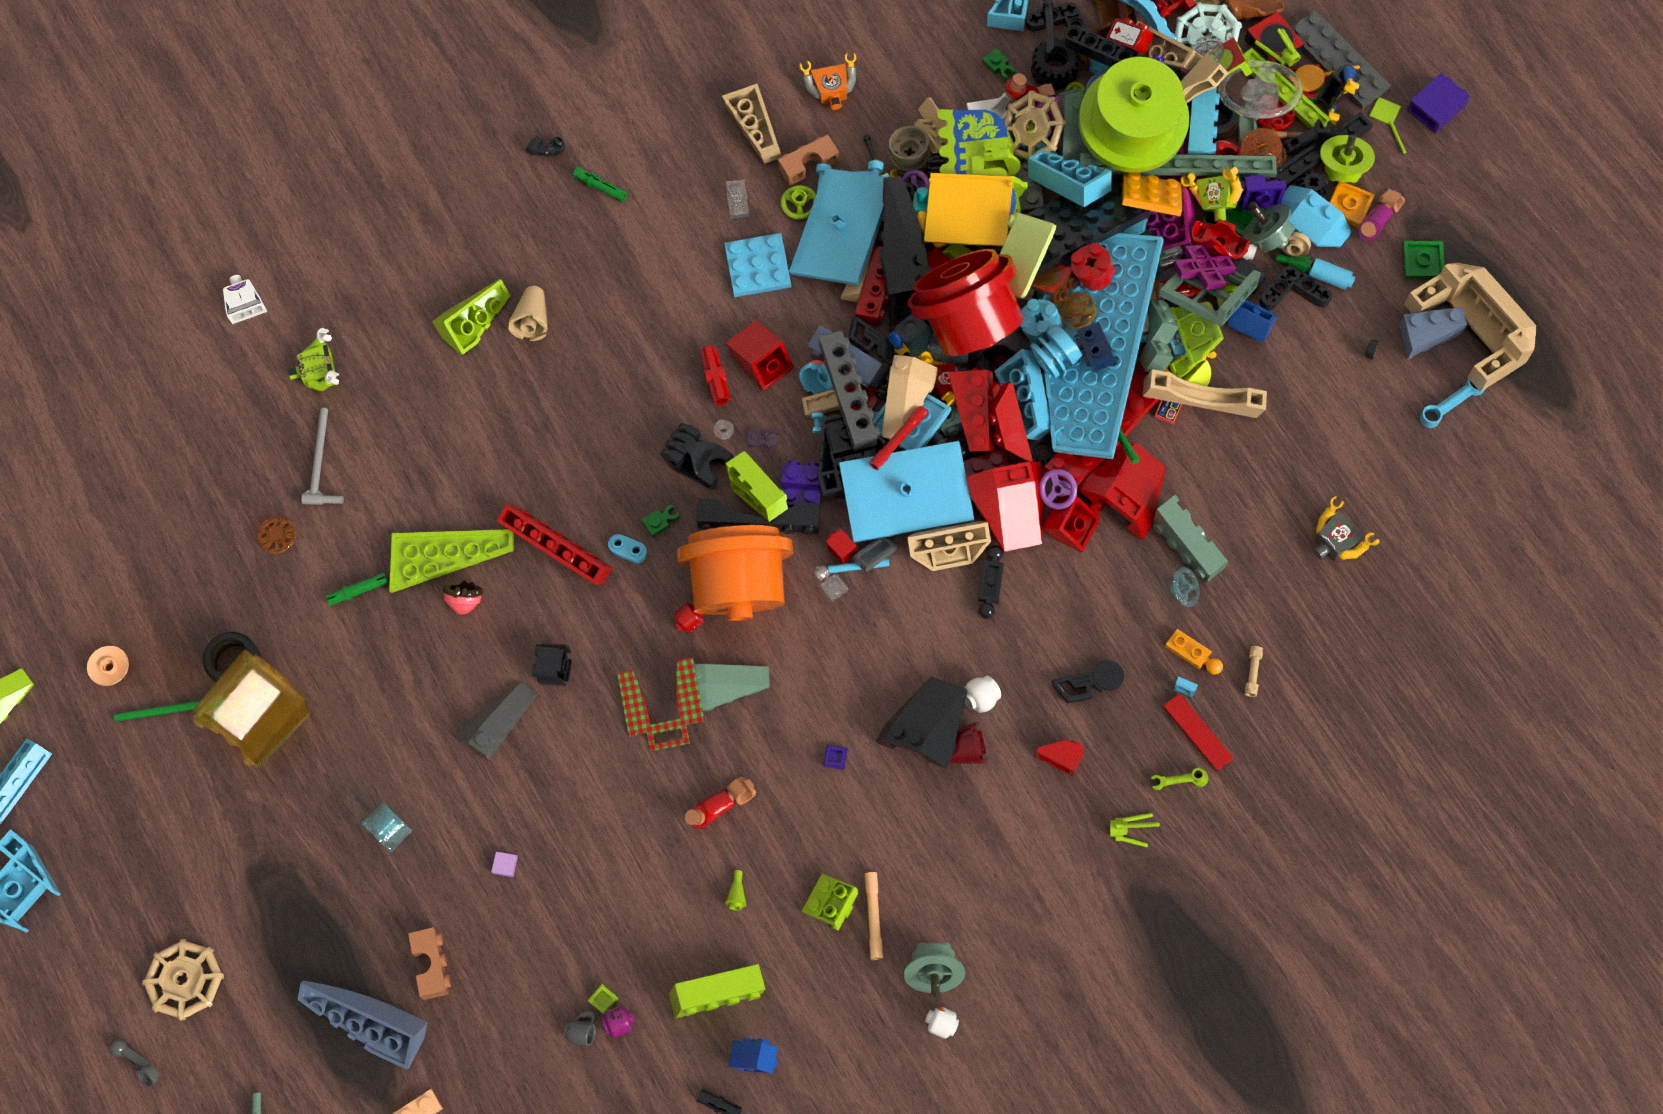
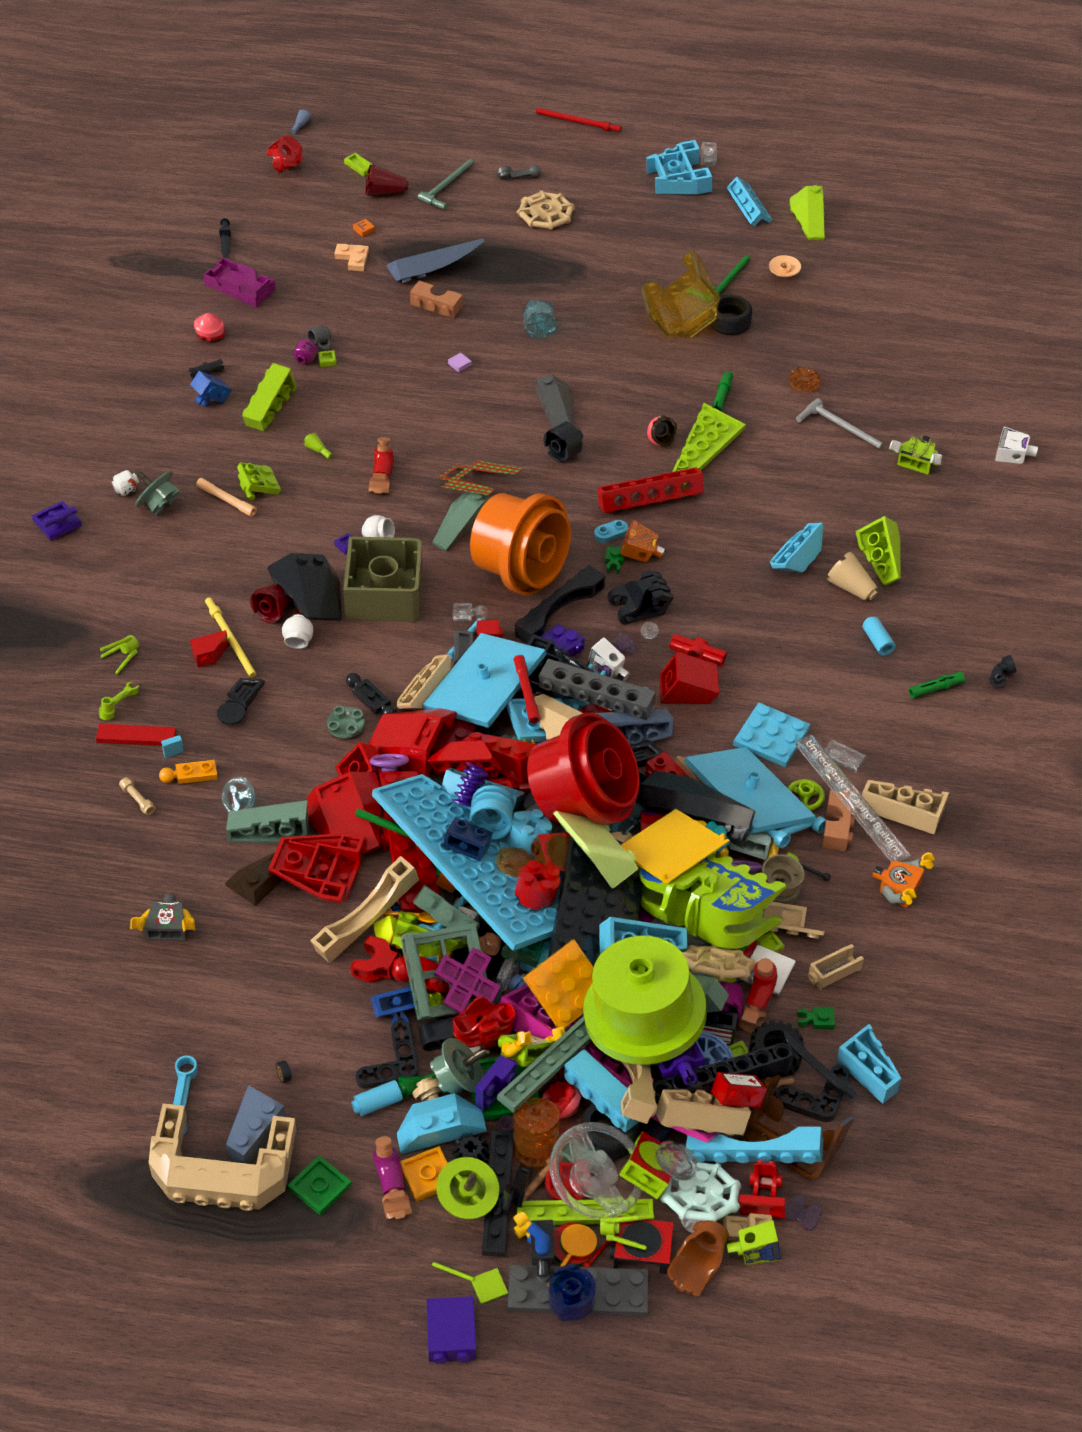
camera: 125 degrees right, 20 degrees down
lime wedge [725,451,788,522] -> none
none -> dark purple plate [32,501,82,541]
none -> light yellow bar [205,597,256,678]
none -> dark brown wedge [225,852,283,906]
none -> red wedge [268,833,365,903]
none -> sand green dish [327,705,365,738]
none -> olive piece [343,536,423,622]
none -> red piece [349,936,450,995]
none -> white piece [362,515,395,538]
none -> dark purple piece [451,762,488,807]
none -> clear blue brick [548,1264,596,1321]
none -> white torso [587,637,630,681]
none -> orange torso [620,520,664,562]
none -> medium azure wedge [770,523,823,573]
none -> clear tile [796,734,911,862]
none -> tan window [808,944,864,991]
none -> medium azure brick [862,617,896,656]

